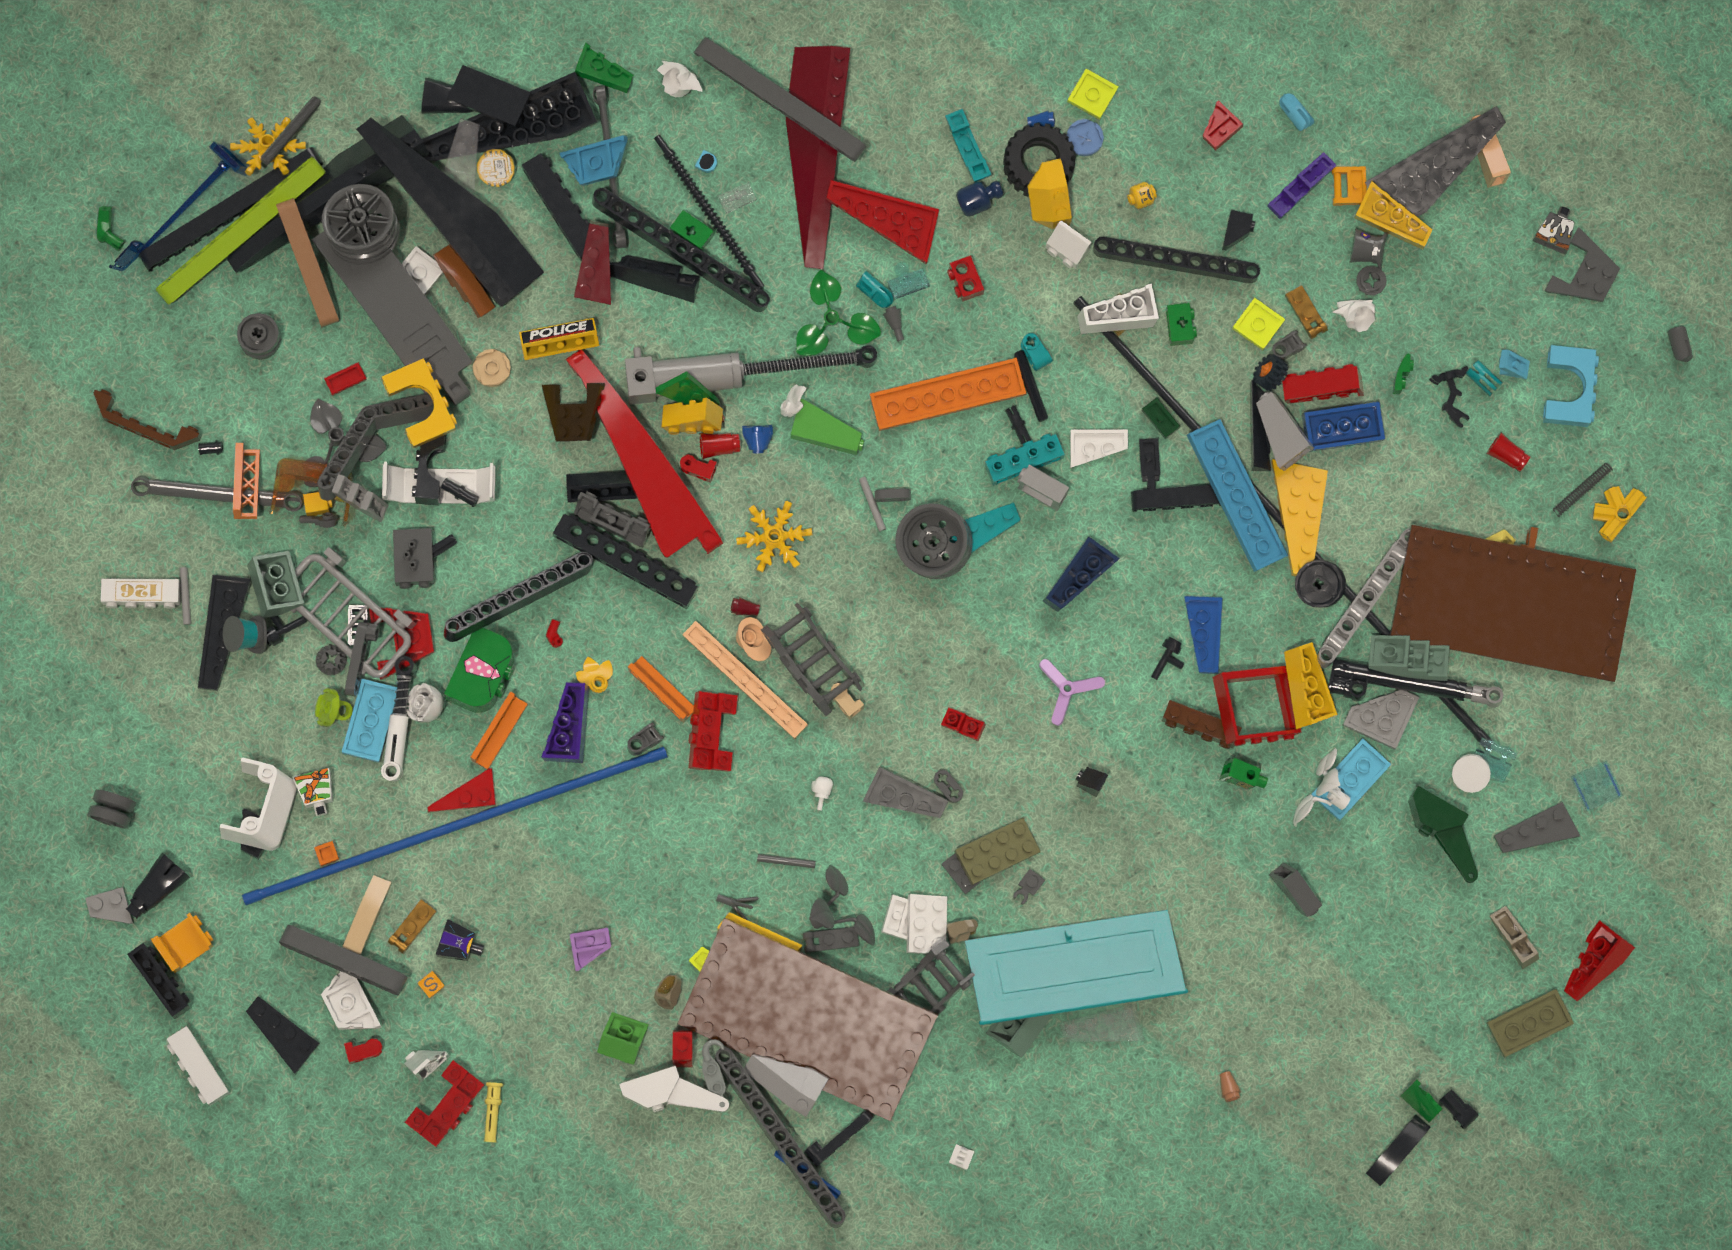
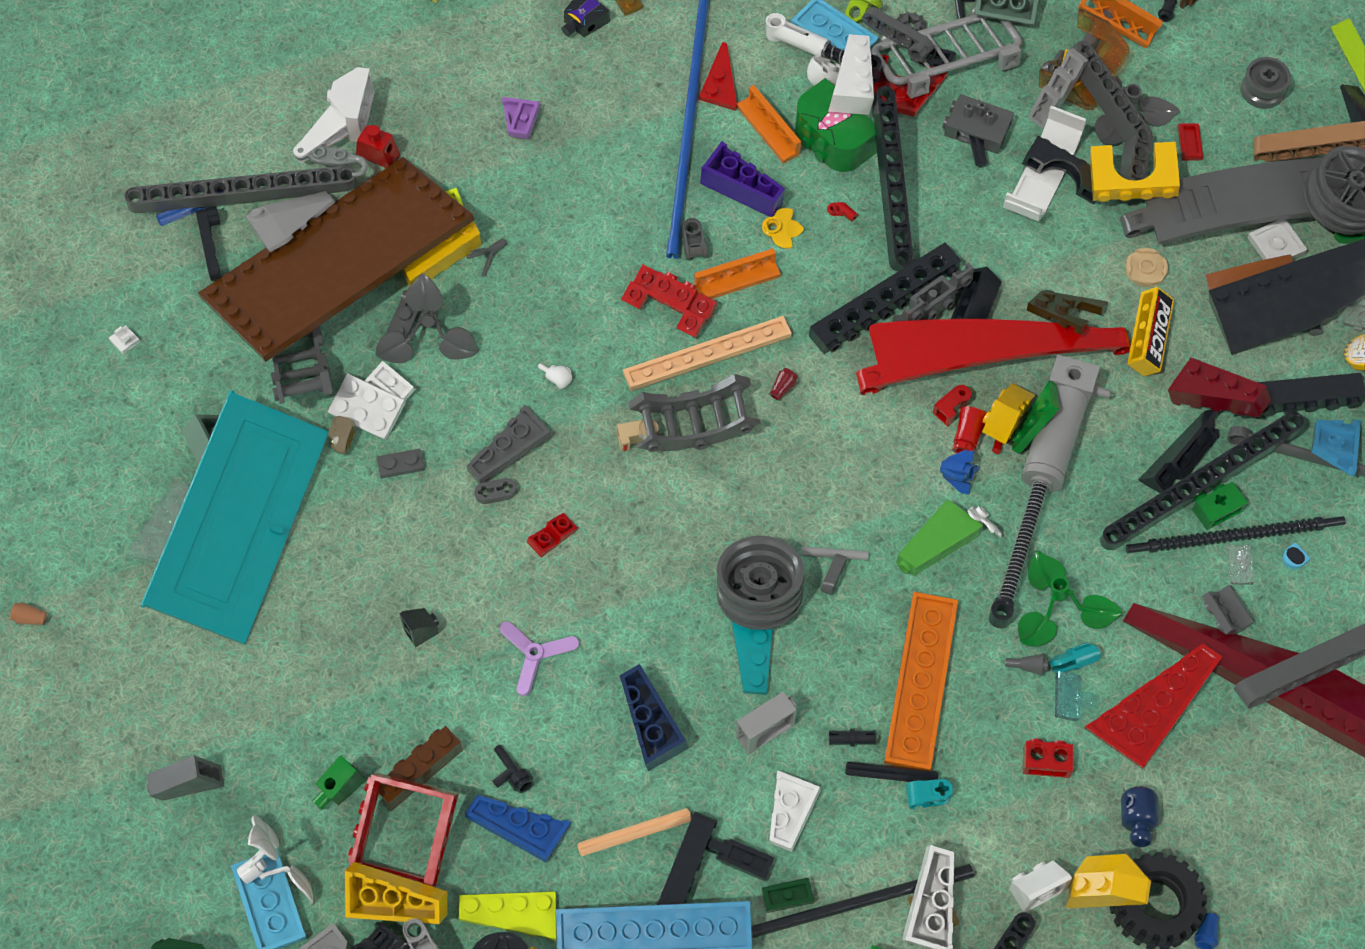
camera: 120 degrees right, 15 degrees down
black pin [441,478,479,507] -> none
bright green slope [597,1012,649,1065] -> none
dark tan rock [654,975,682,1010] -> none
yellow piece [736,501,812,573] -> none
light nougat piece [736,617,771,661] -> none
dark grey bar [757,854,816,869] -> none
teal slope [945,109,992,182] -> none
olive plate [954,818,1041,885] -> none
teal brick [985,434,1065,486] -> none
dark grey plate [1013,869,1045,905] -> none
none -> neon yellow wing [459,892,557,941]
none -> light nougat axle [577,808,691,856]
none -> white wedge [828,34,874,115]
none -> dark grey bracket [1202,585,1254,635]

